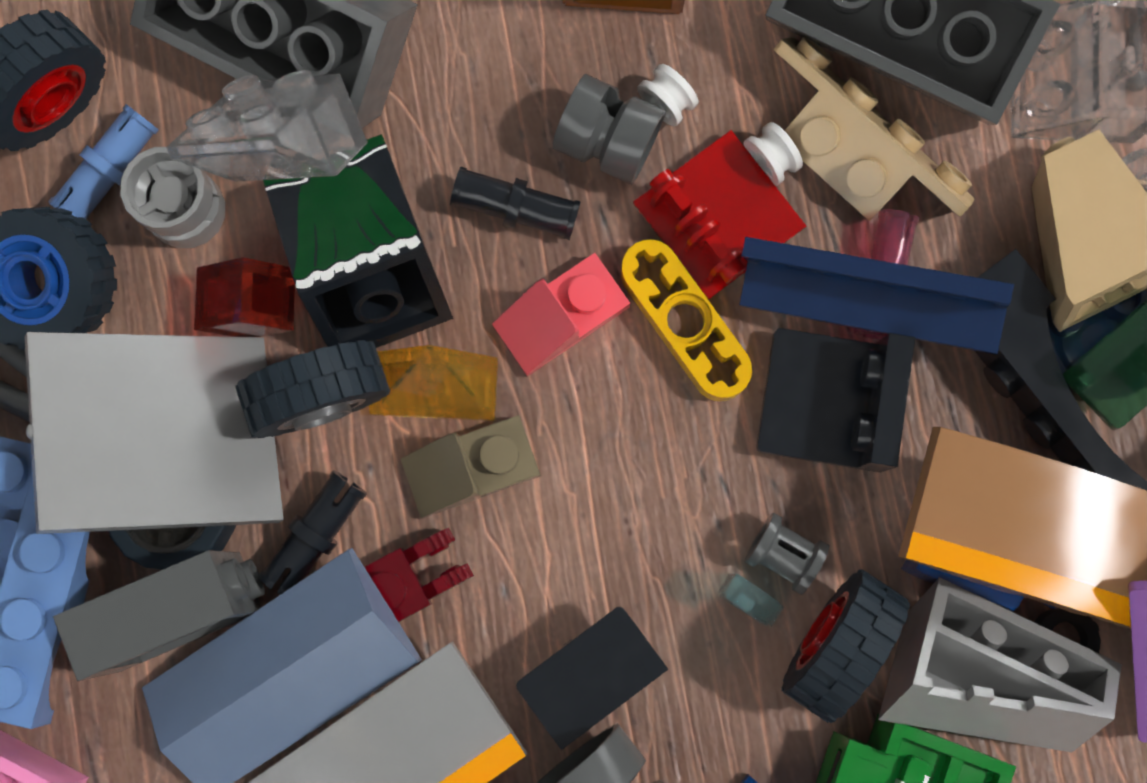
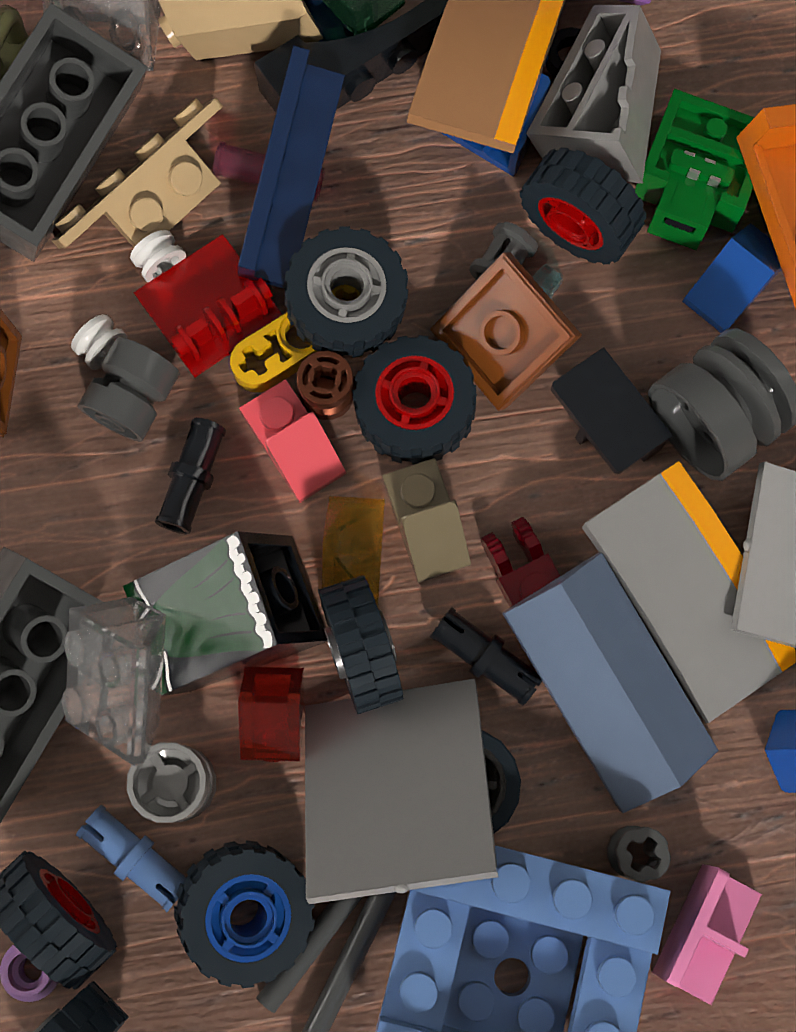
camera: 90 degrees left, 5 degrees down
dark grey window [53,550,265,681] -> none
black bracket [756,328,915,473] -> none
none -> black wheel [285,226,409,358]
none -> copper wheel [297,351,354,420]
none -> black wheel [353,335,477,465]
none -> dark orange tile [430,252,582,411]
none -> dark grey bush [607,826,671,882]

